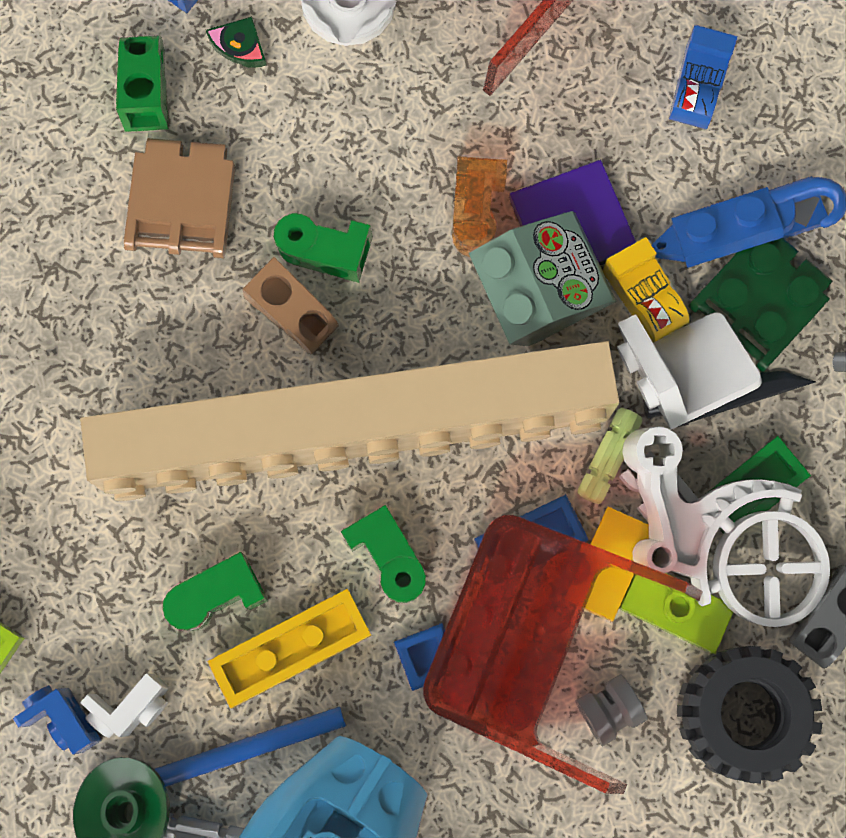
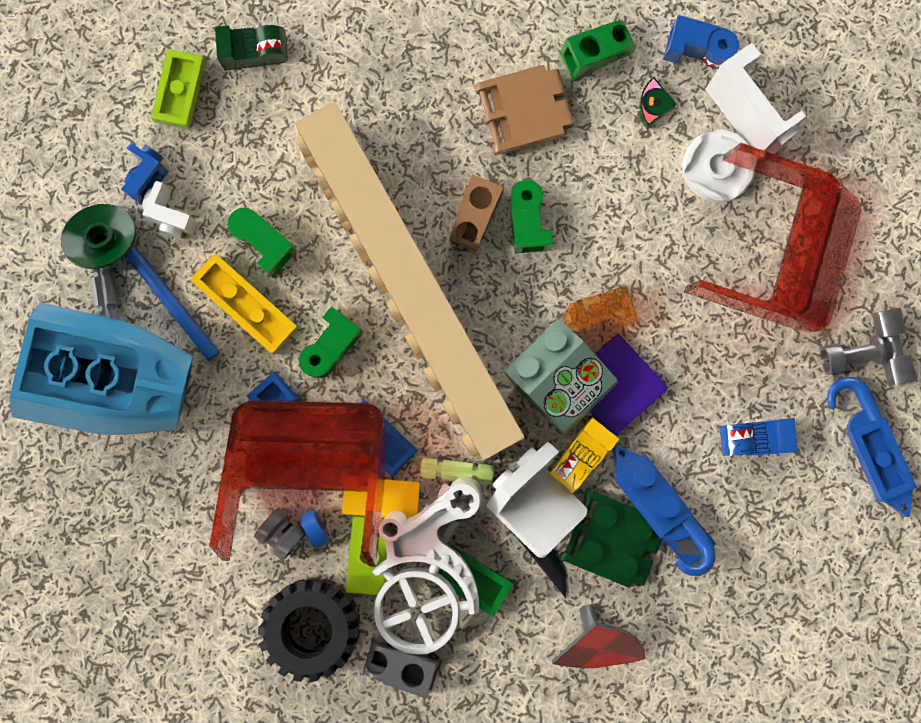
camera: 70 degrees right, 5 degrees up
none -> blue tile [301,509,330,549]

